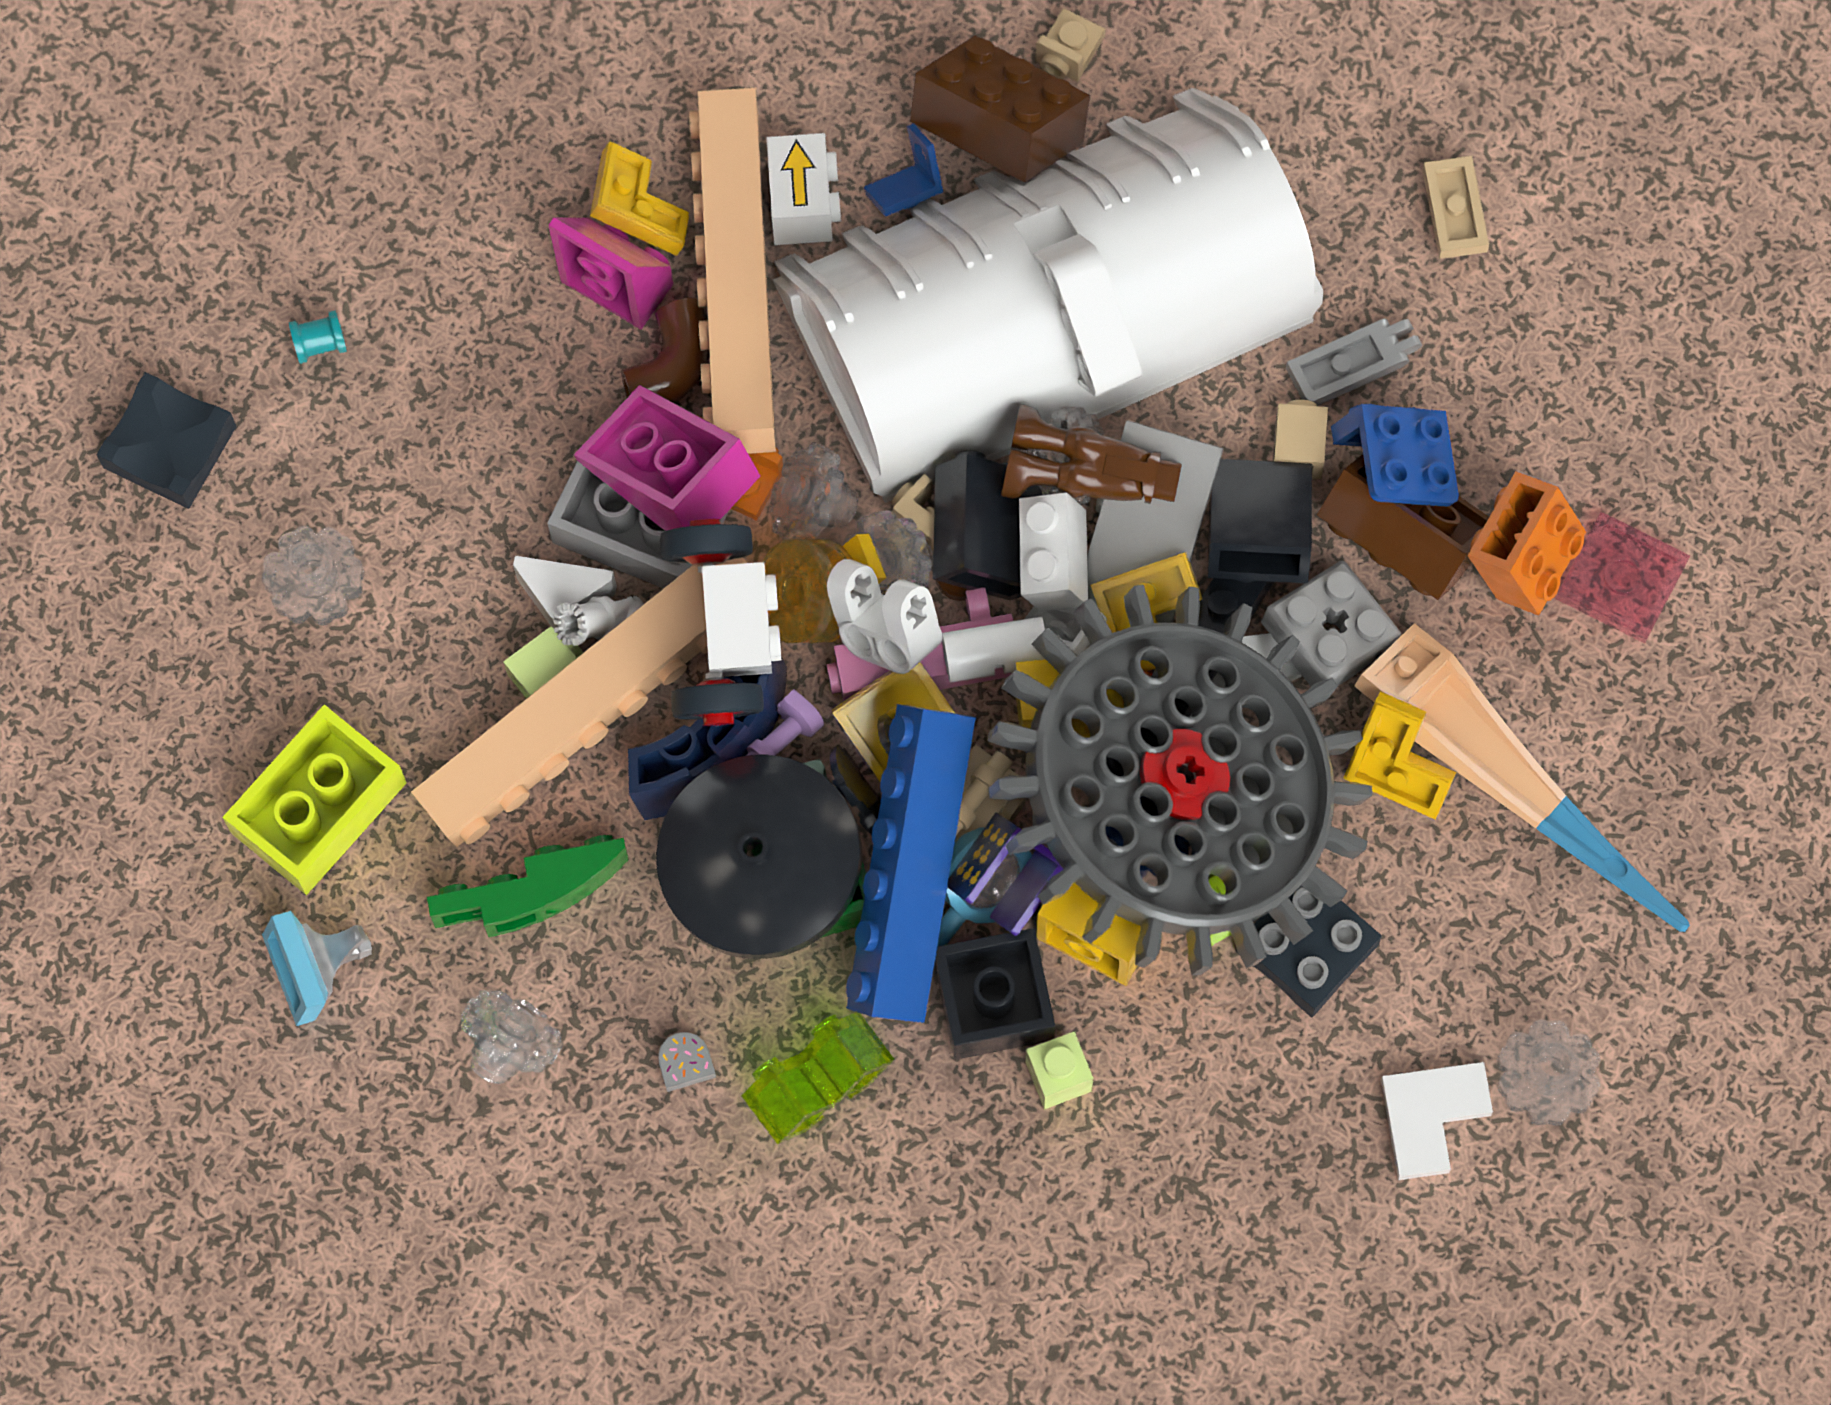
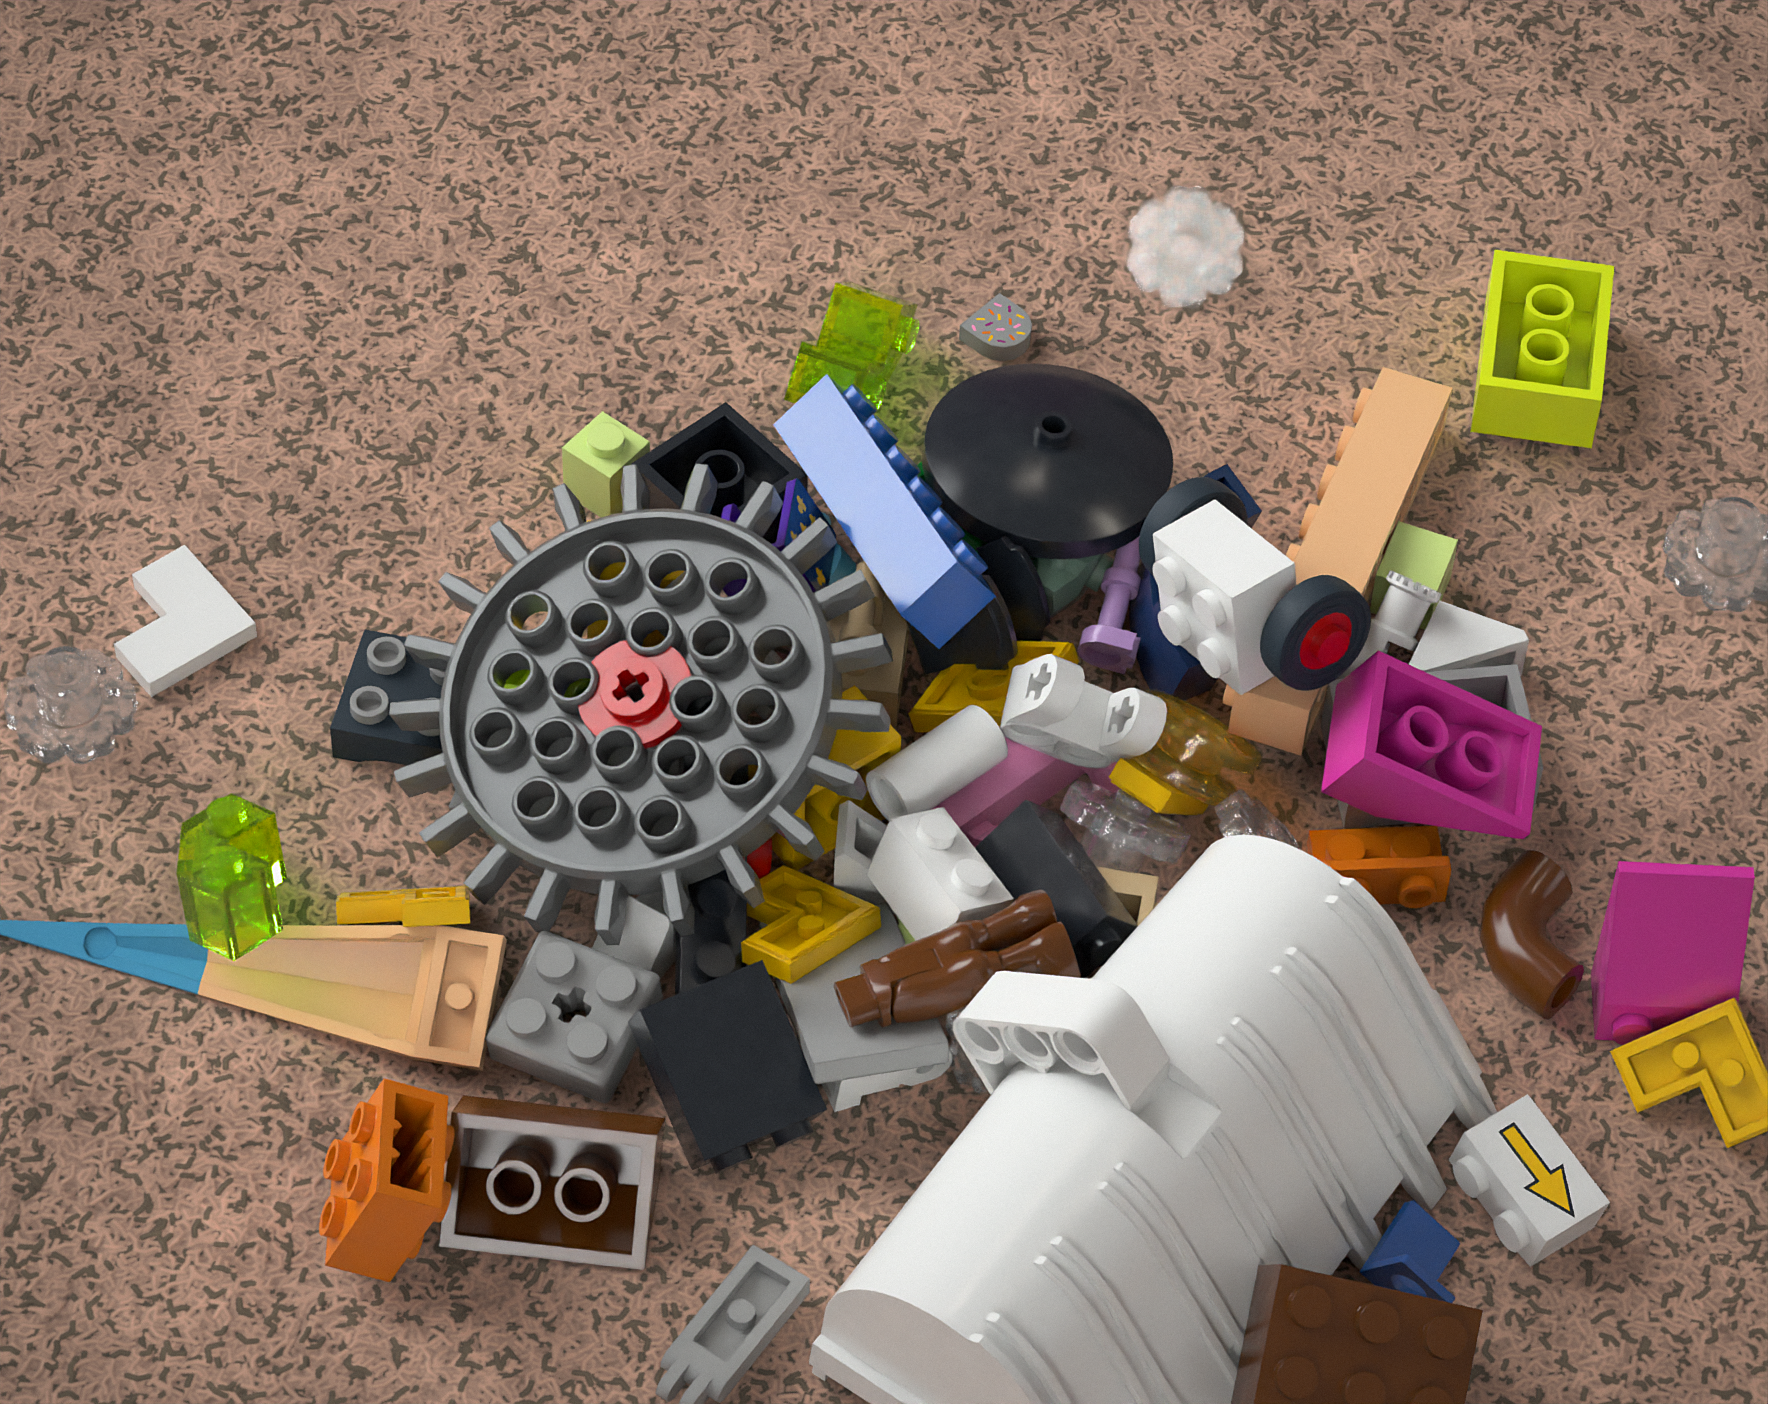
camera: 145 degrees right, 20 degrees down
medium azure piece [262,911,372,1026] -> none
green slope [427,835,629,937] -> none
light nougat brick [689,88,776,454] -> none
tan brick [1273,400,1328,479] -> none
blue bracket [1331,404,1459,507] -> none
clear pink tile [1556,512,1690,643] -> none
none -> clear neon green brick [176,793,287,961]

